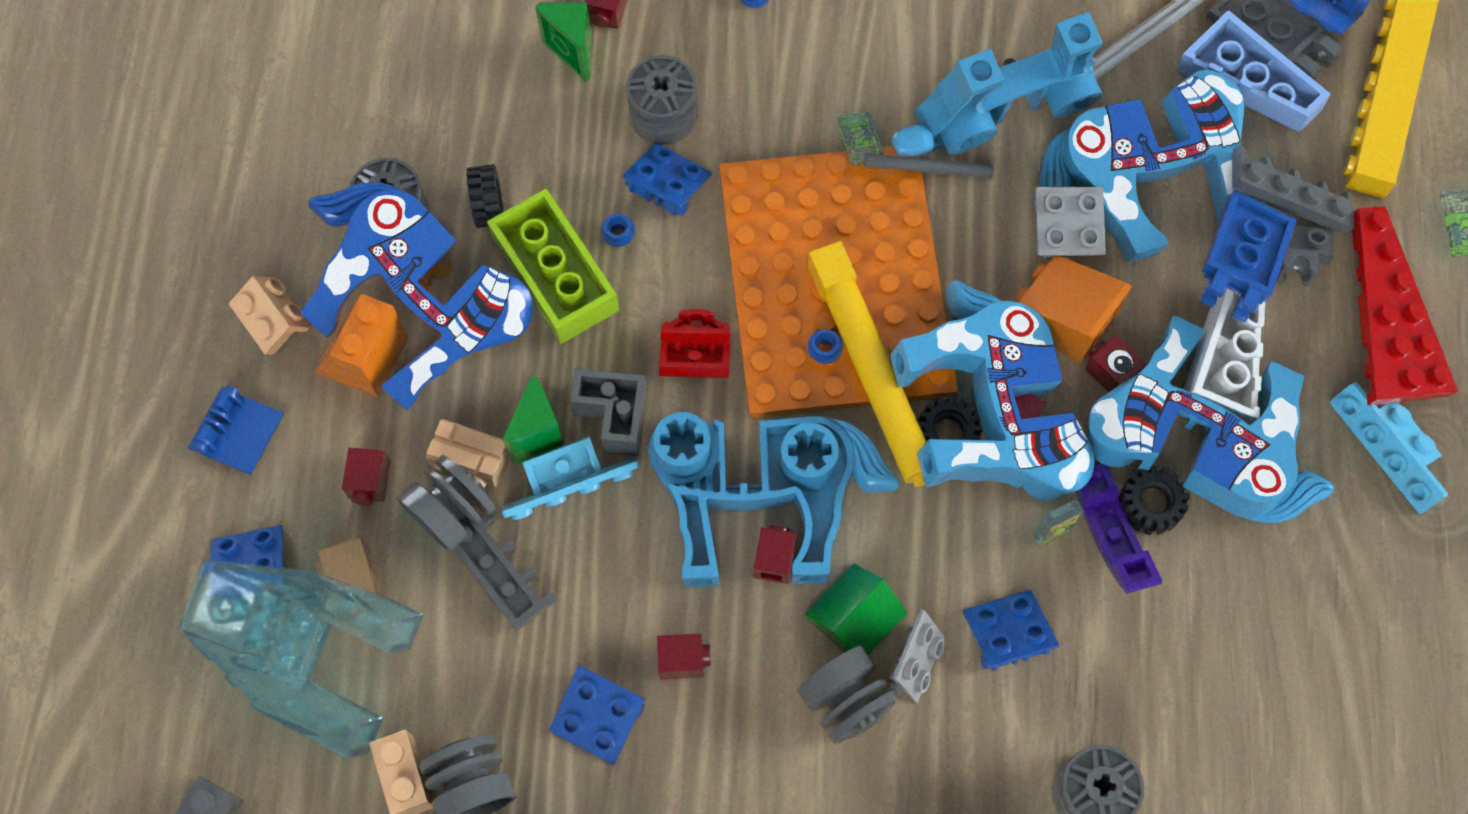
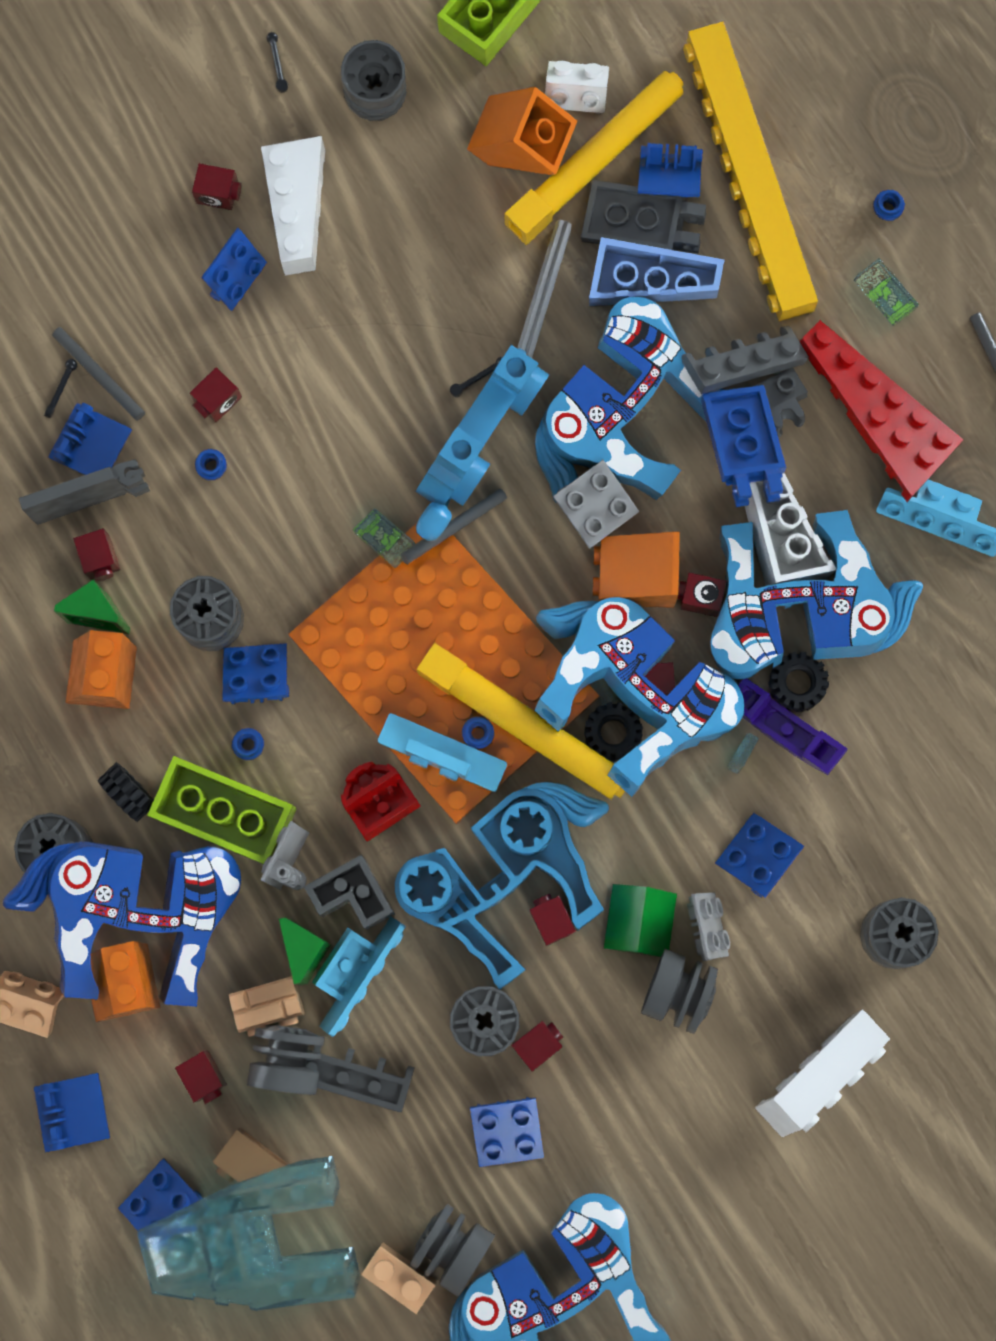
camera: 30 degrees left, 10 degrees up
none -> orange slope [65,630,137,709]
none -> light grey hinge [261,821,309,890]
none -> medium azure bracket [378,713,507,792]
none -> dark grey wheel [450,986,519,1056]

